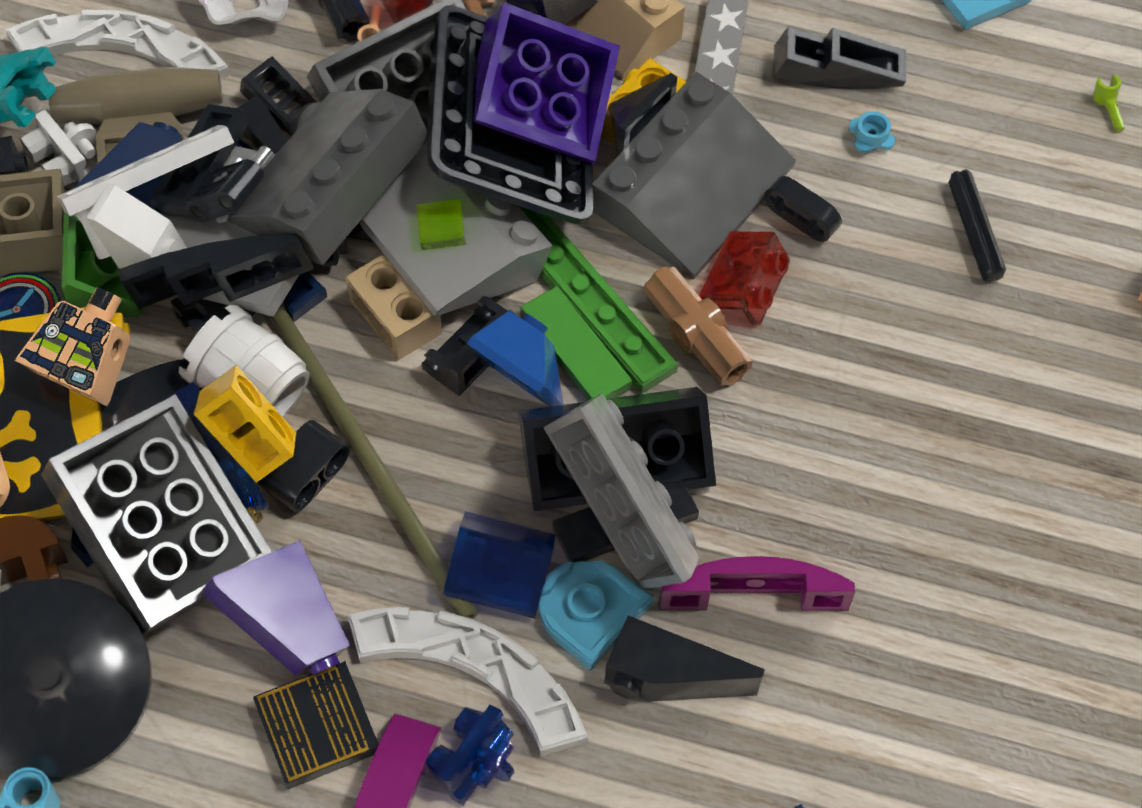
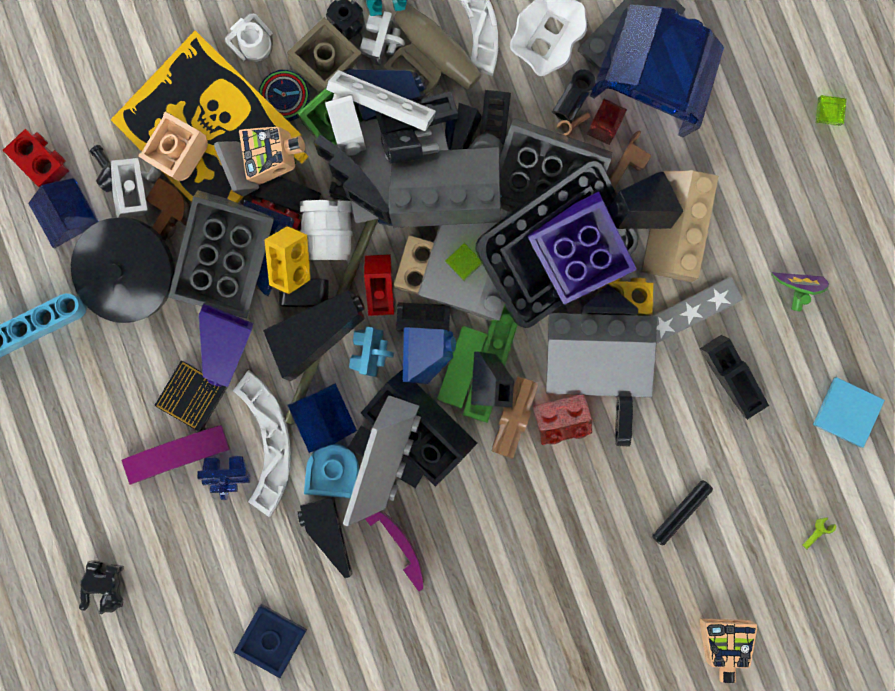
camera: 55 degrees right, 25 degrees up
medium azure plate [849,111,895,153] -> none
none -> light grey slope [214,141,259,196]
none -> black slope [263,290,365,381]
none -> medium azure hips [349,327,394,377]
none -> red slope [364,254,394,316]
none -> black slope [471,352,514,408]

